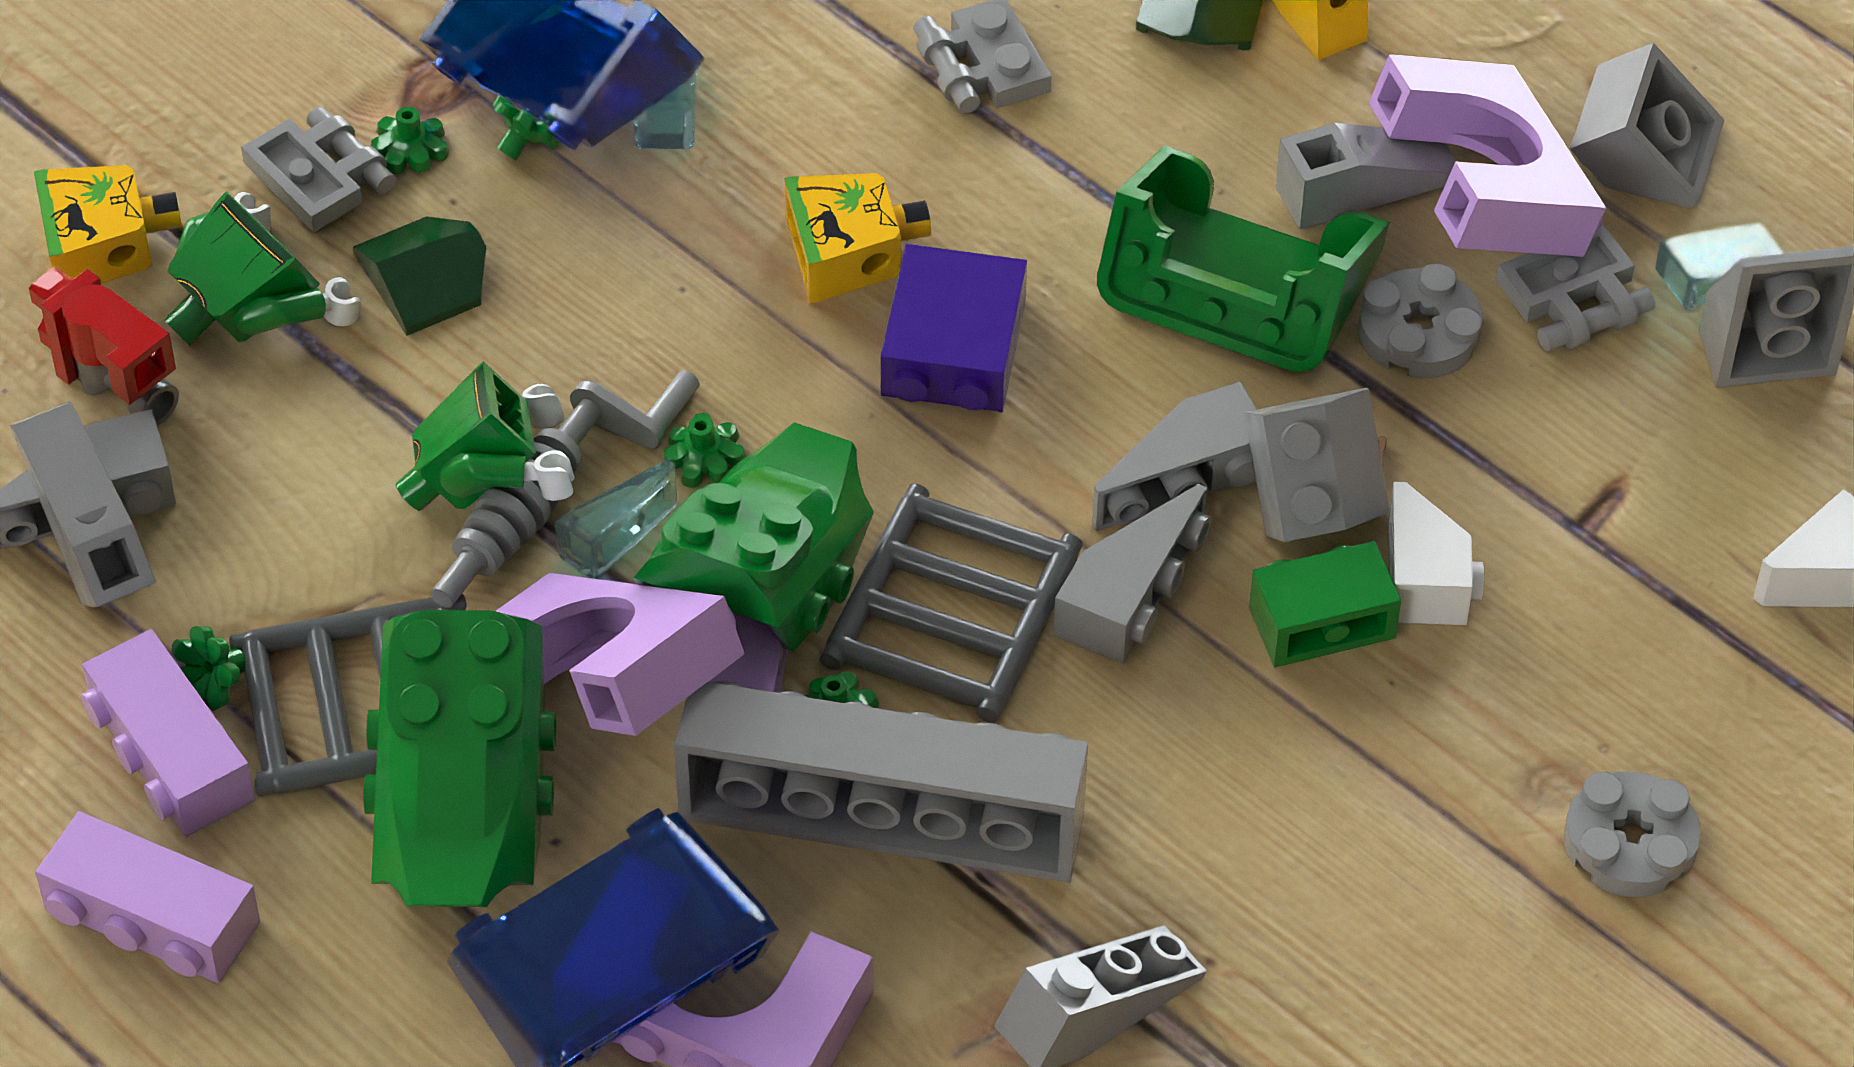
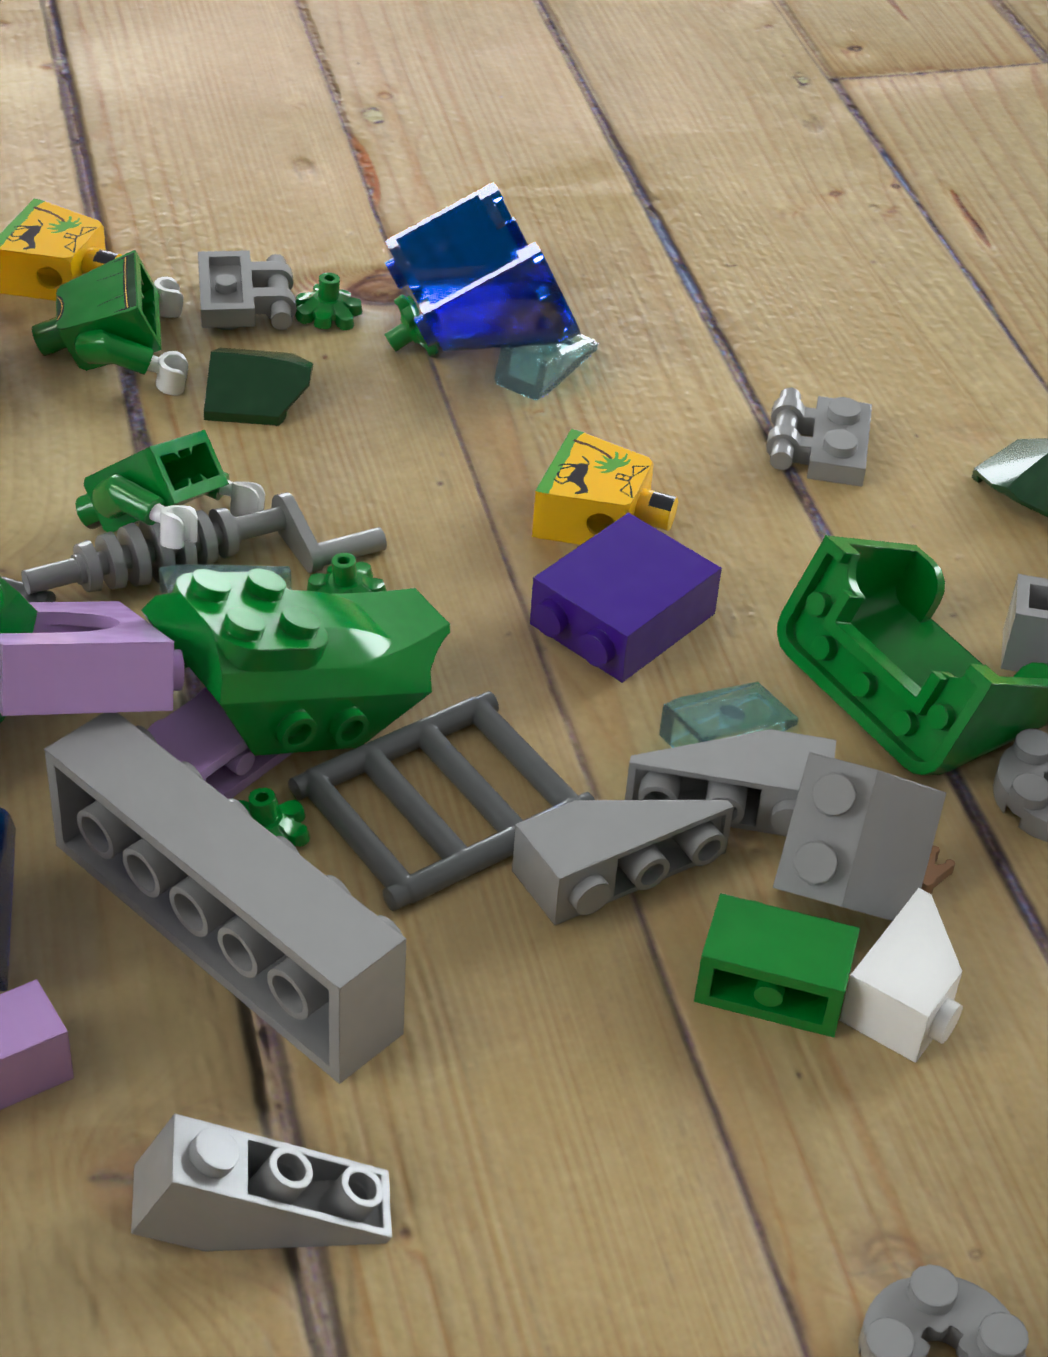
camera: 30 degrees right, 10 degrees down
none -> clear light blue slope [659,681,798,748]

